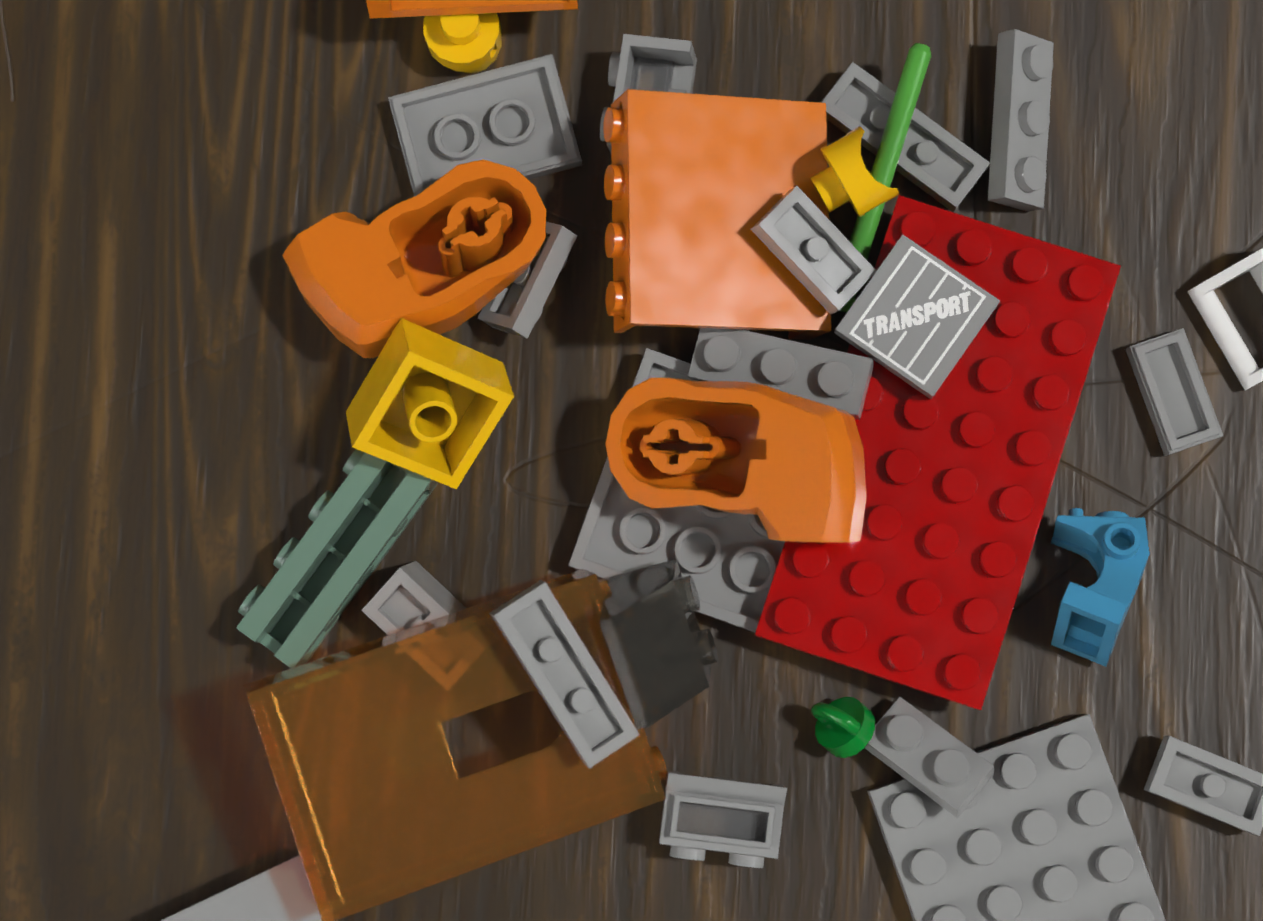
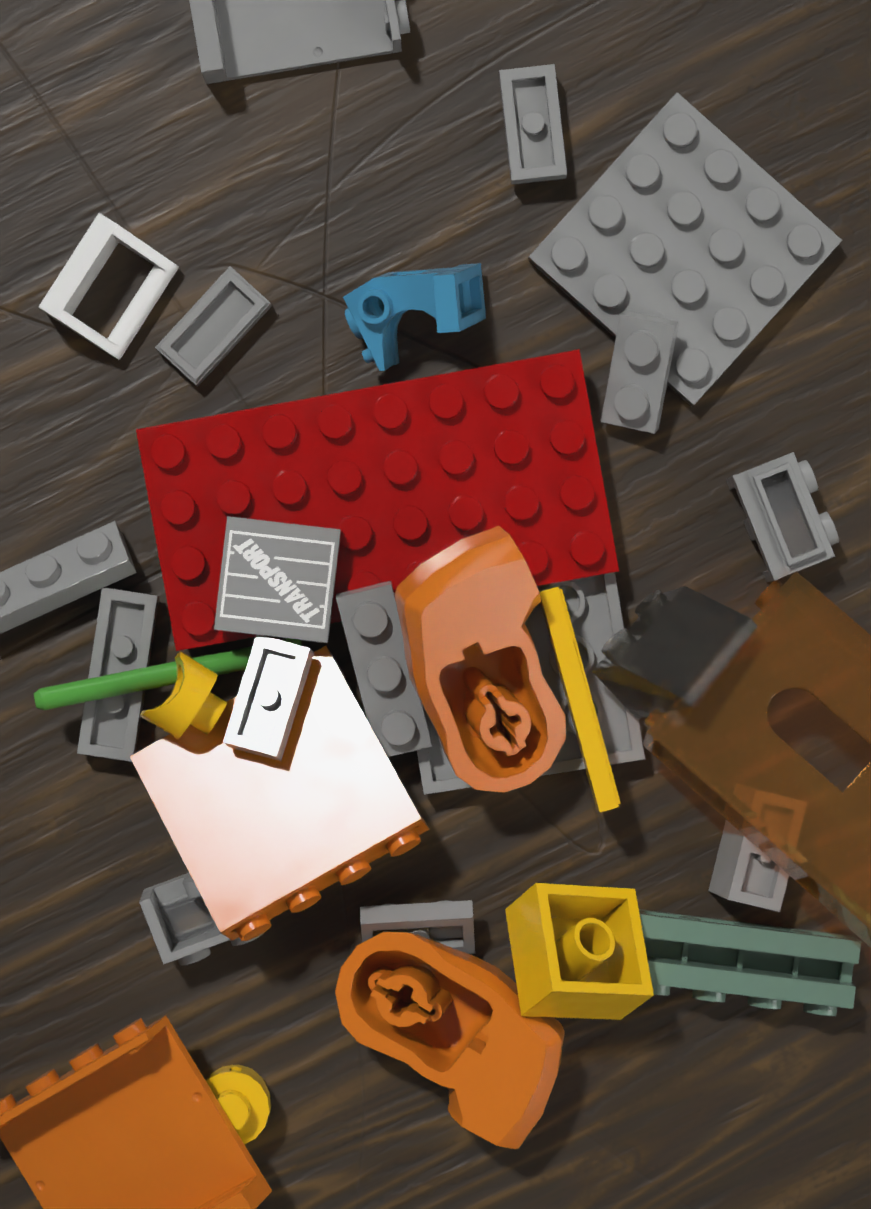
camera: 115 degrees left, 5 degrees up
light grey tile [388,54,582,196] -> none
light grey plate [490,580,640,769] -> none
green tile [811,697,875,758] -> none
none -> yellow tile [540,586,621,812]

